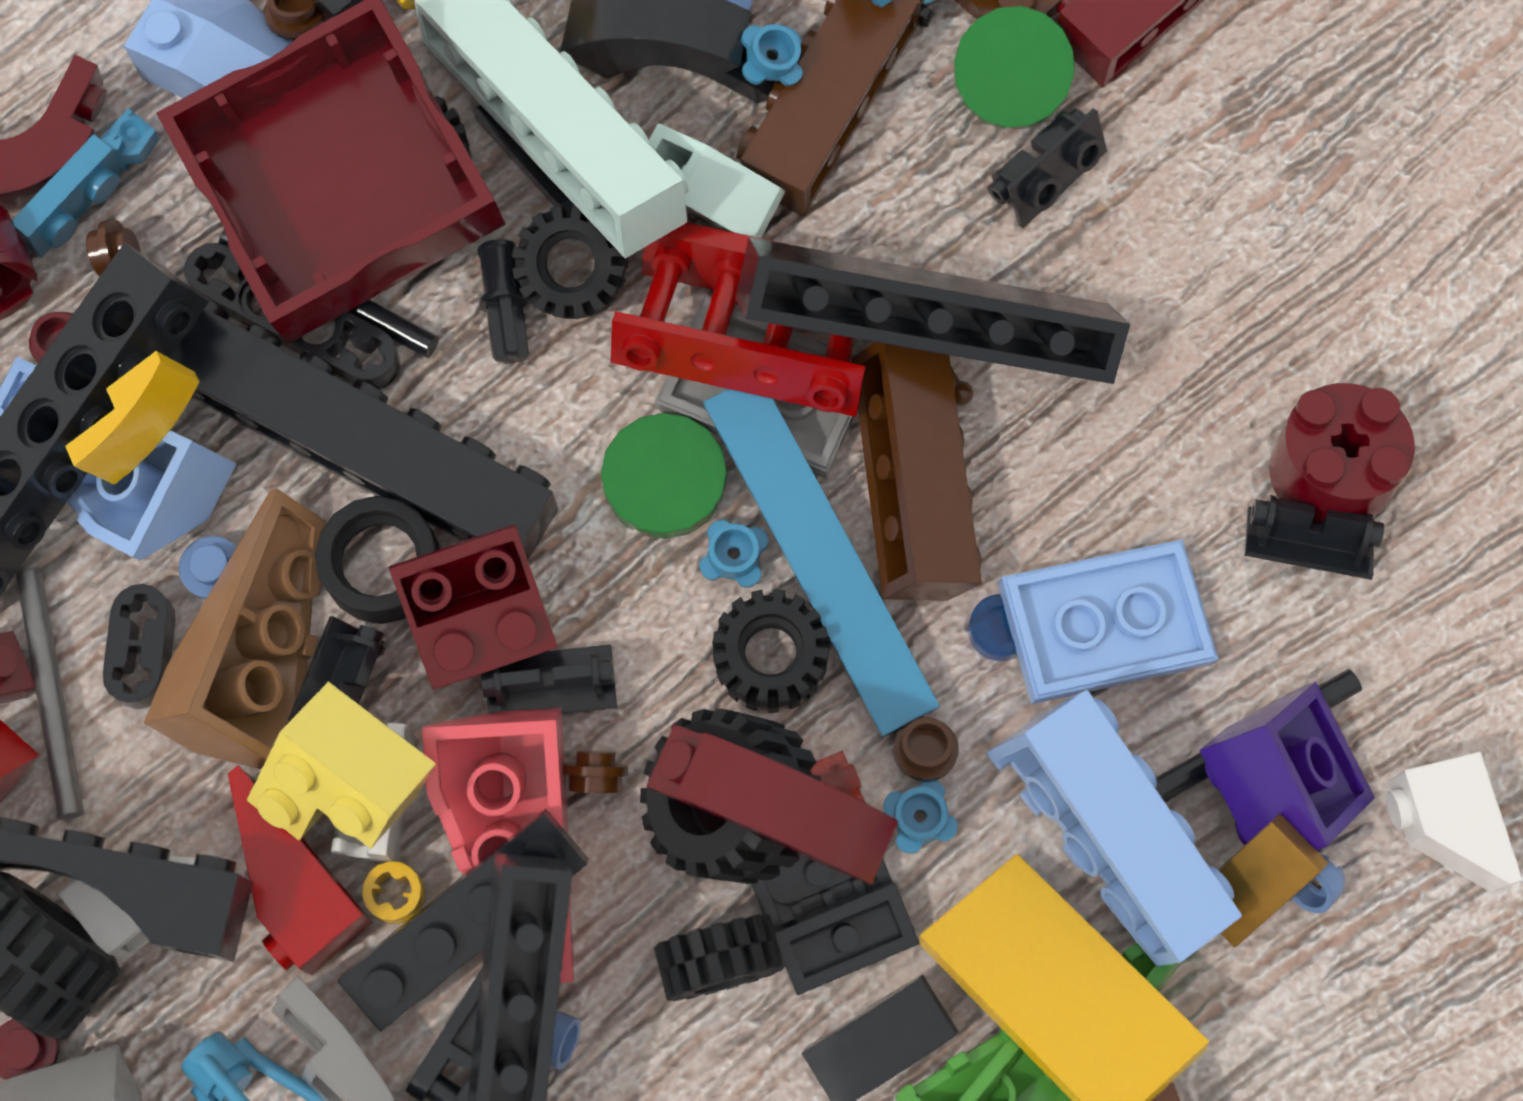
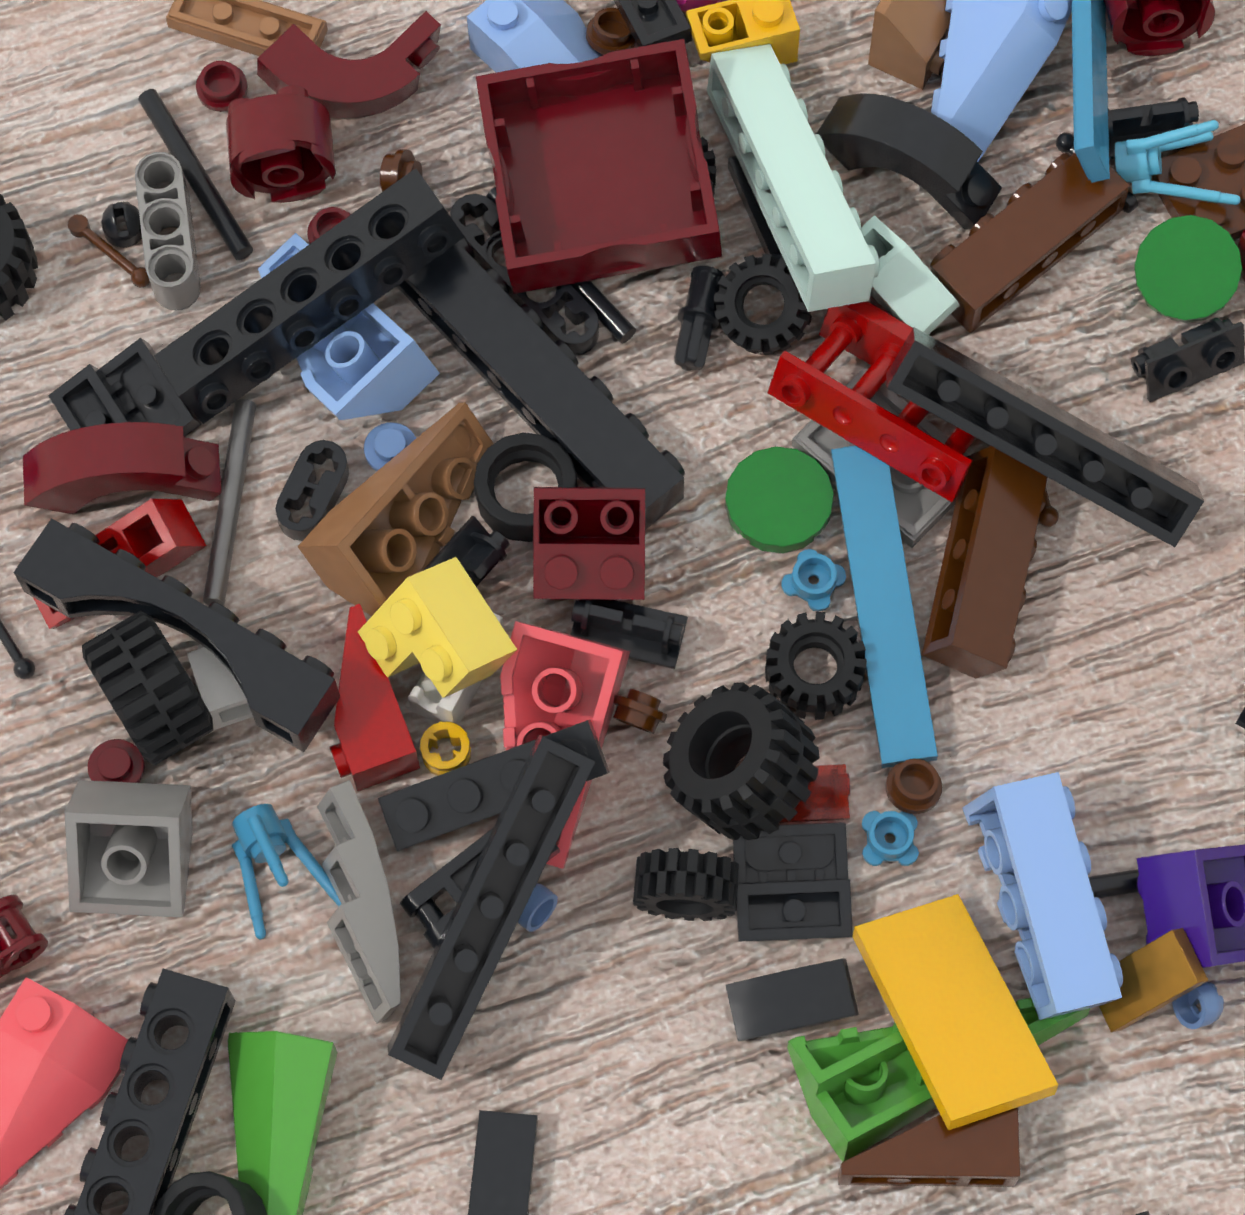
camera: 20 degrees right, 5 degrees down
dark azure hinge [12,109,159,258] -> none
yellow slope [65,351,199,485] -> none
dark red arch [646,724,899,885] -> none
dark azure plate [741,24,803,86] -> none
clear blue tile [968,594,1017,661] -> none
light blue tile [997,539,1219,705] -> none

